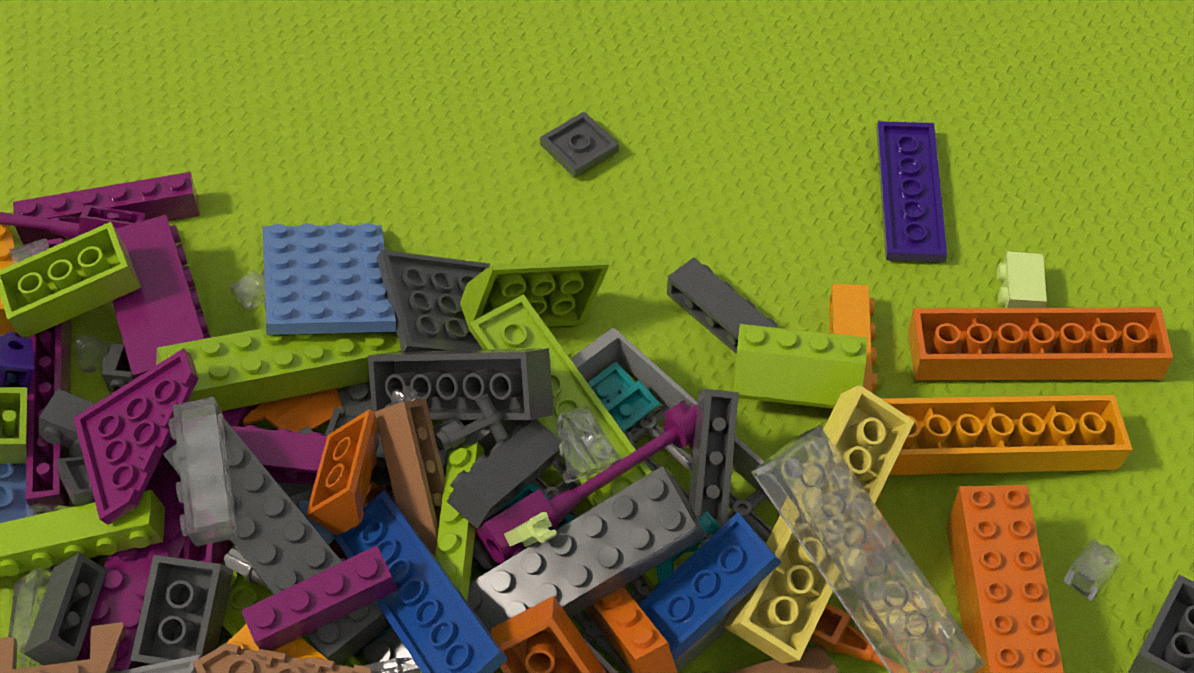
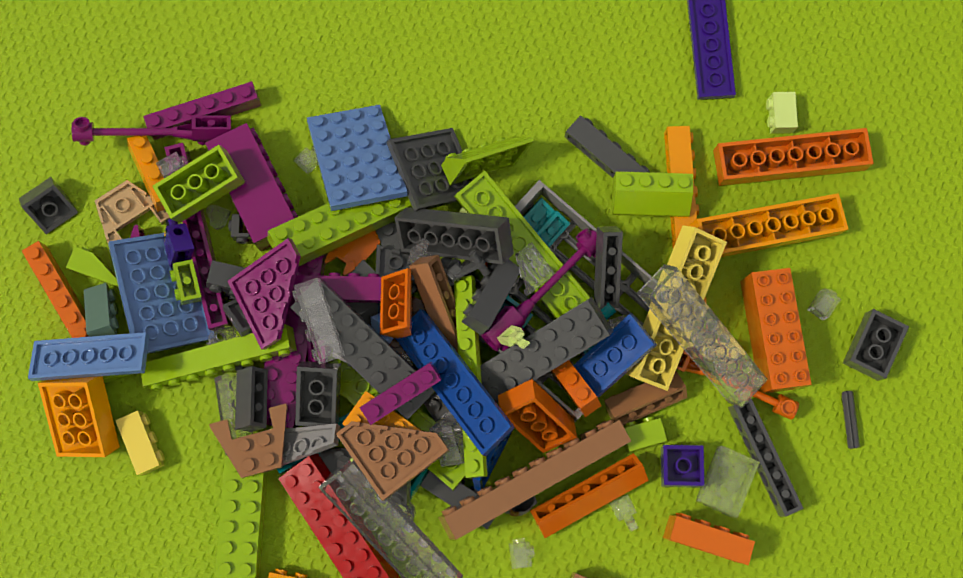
camera: 10 degrees left, 25 degrees up
dark grey plate [540,112,619,178] -> none

